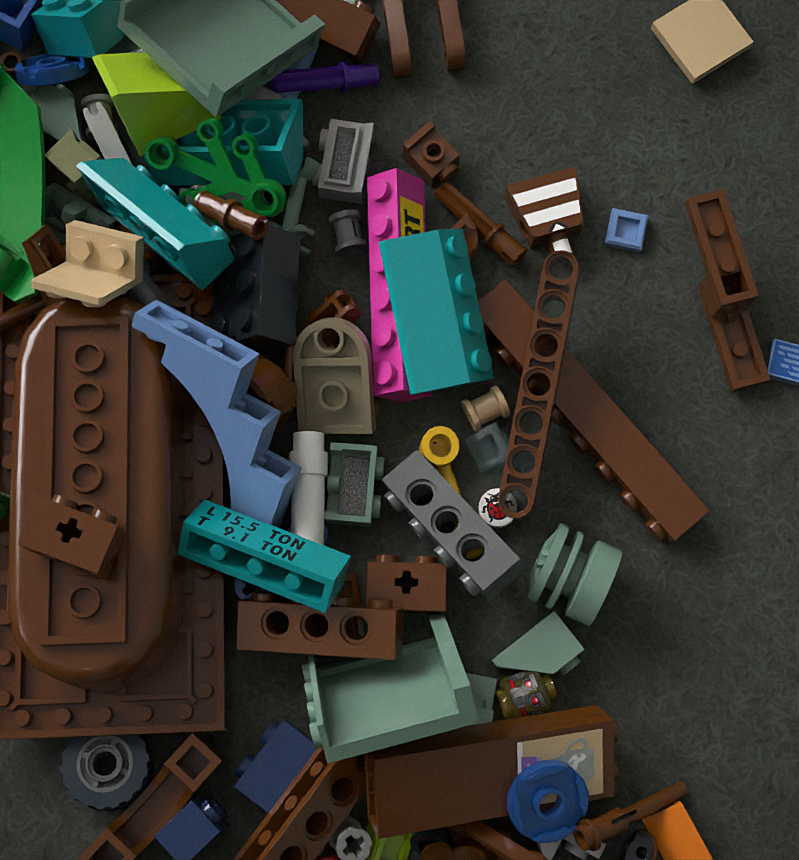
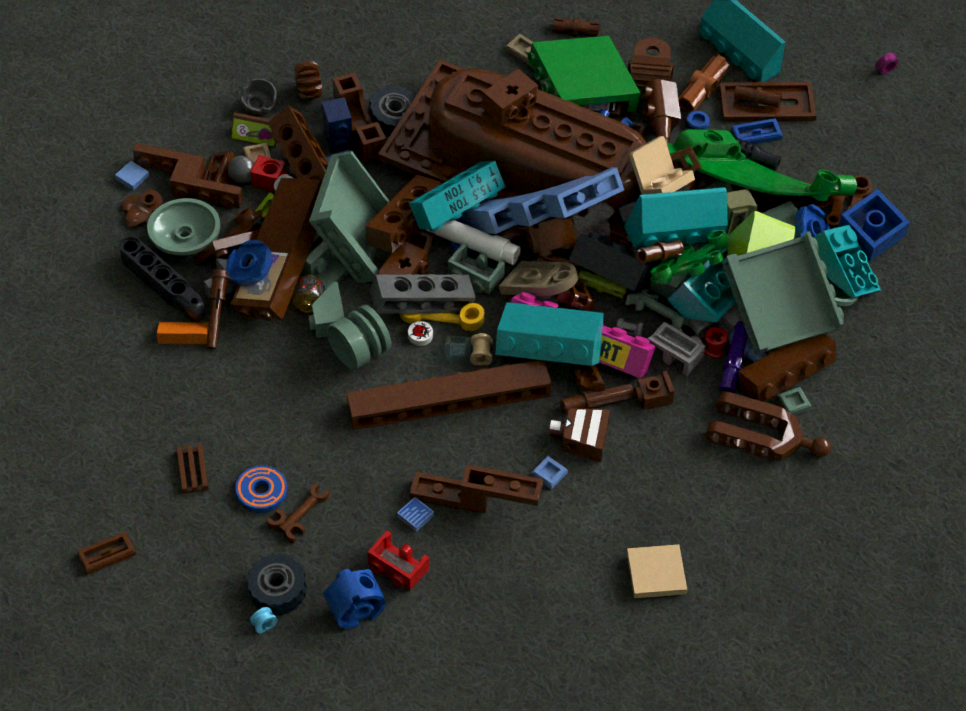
camera: 115 degrees right, 25 degrees down
reddish brown beam [498,250,579,518] -> none
none -> red bush [704,327,728,358]

